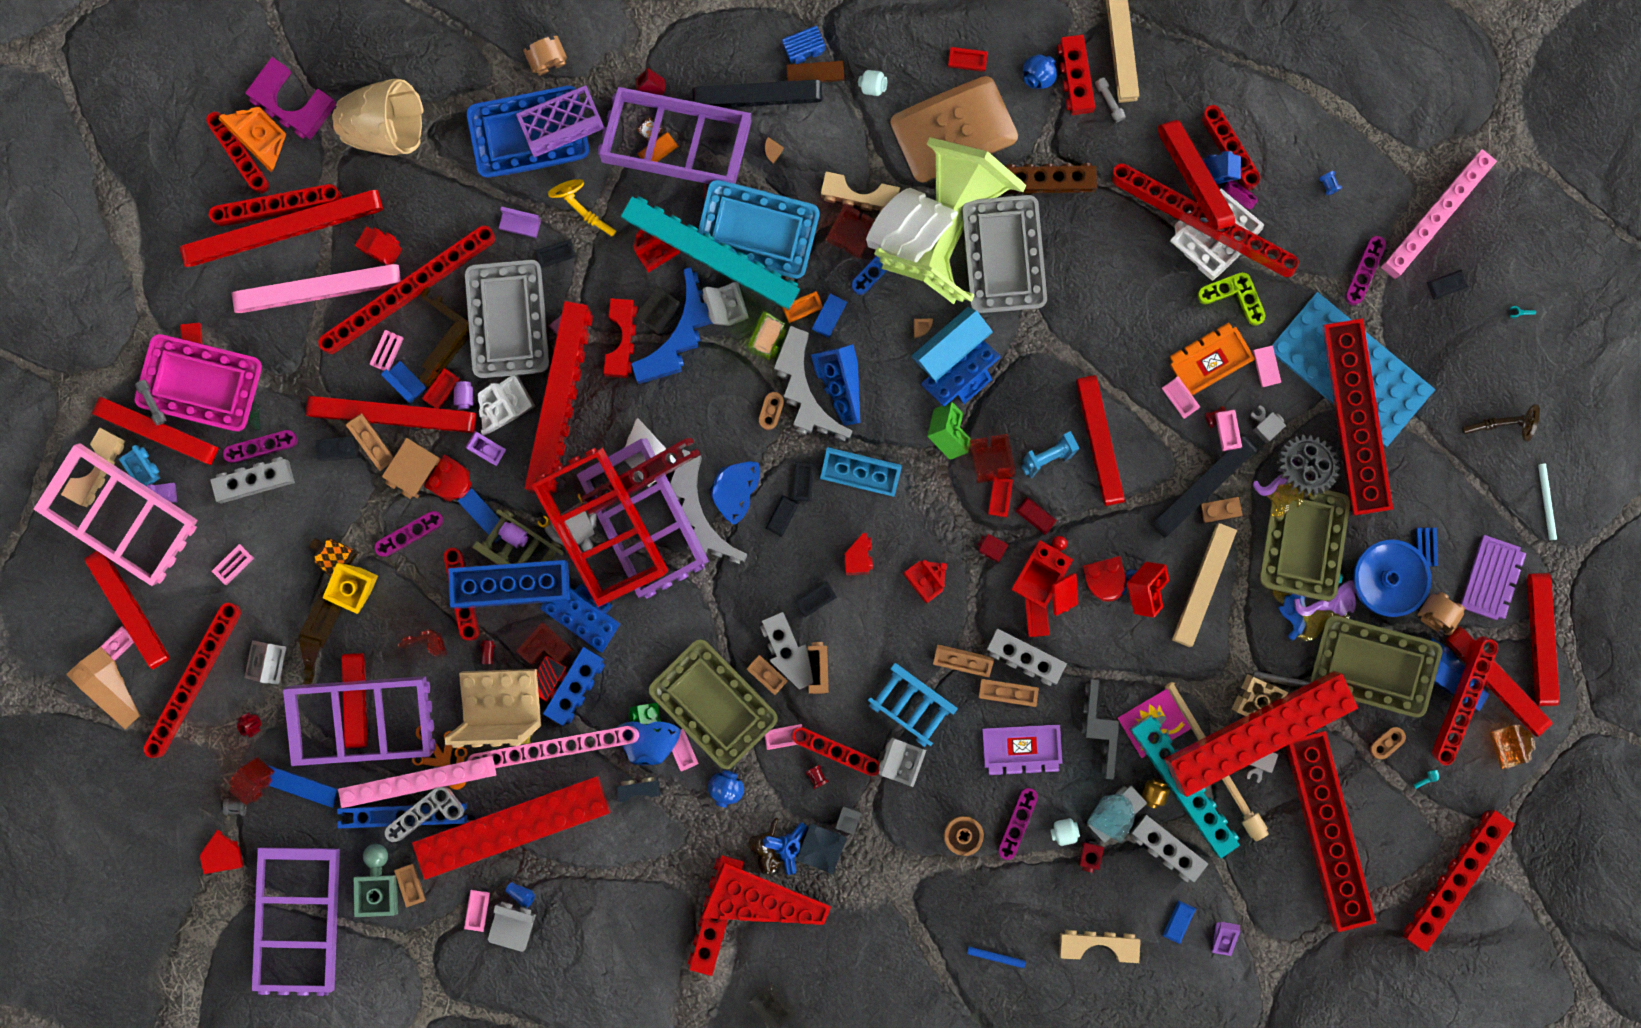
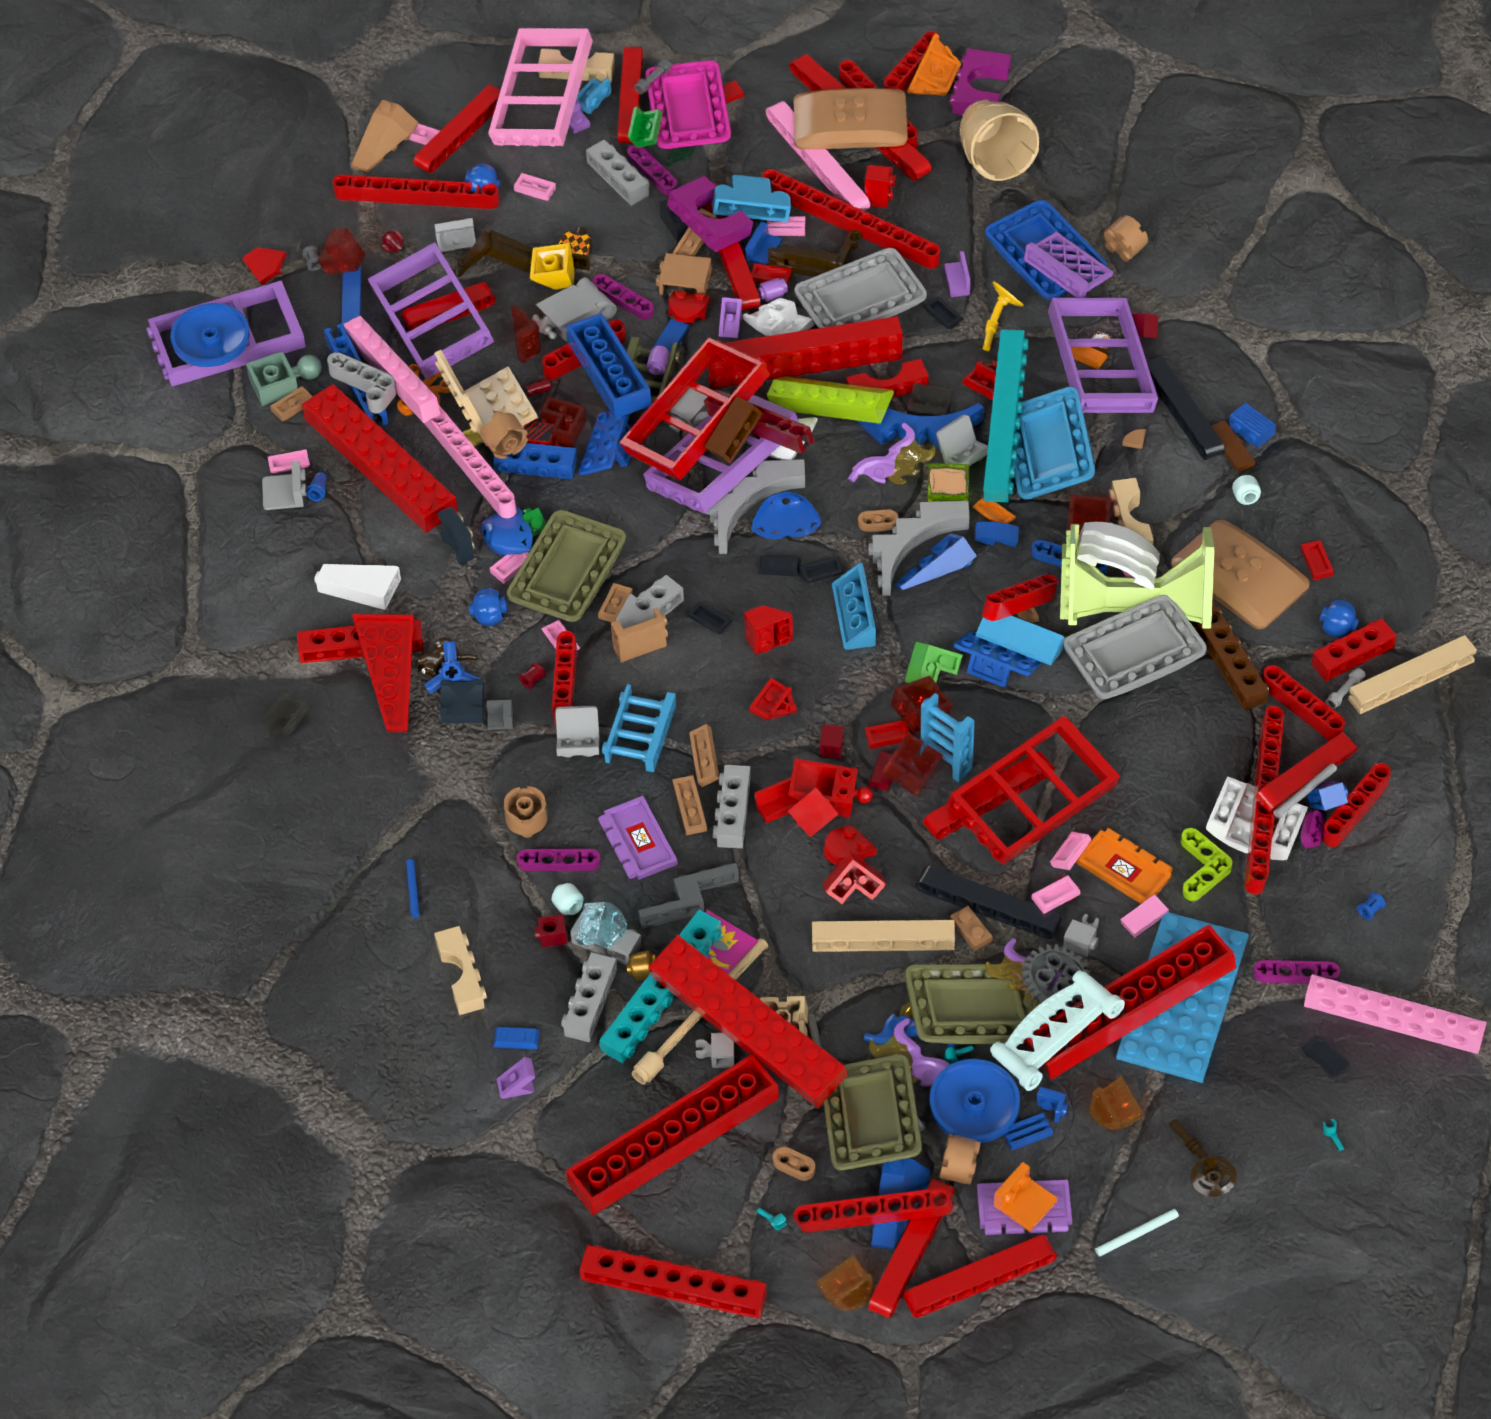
camera: 70 degrees right, 30 degrees down
none -> blue dish [171,303,250,367]
none -> white slope [315,564,401,610]
none -> blue plant [464,163,501,194]
none -> medium nougat brick [480,412,528,459]
none -> light grey piece [532,277,617,342]
none -> green bracket [628,107,663,148]
none -> magenta arch [667,176,753,252]
none -> reddish brown brick [704,396,763,464]
none -> dark azure brick [712,175,791,223]
none -> lime slope [767,376,894,424]
none -> medium nougat wedge [794,88,907,150]
none -> piece [847,423,936,485]
none -> clear red piece [881,732,943,796]
none -> red window [947,715,1120,865]
none -> red beam [982,574,1058,621]
none -> light aqua piece [990,970,1125,1091]
none -> orange bracket [994,1162,1057,1232]
none -> blue bracket [1037,1087,1069,1123]
none -> clear orange slope [1089,1077,1145,1130]
none -> red beam [1262,665,1345,741]
none -> light grey bar [1273,763,1337,818]

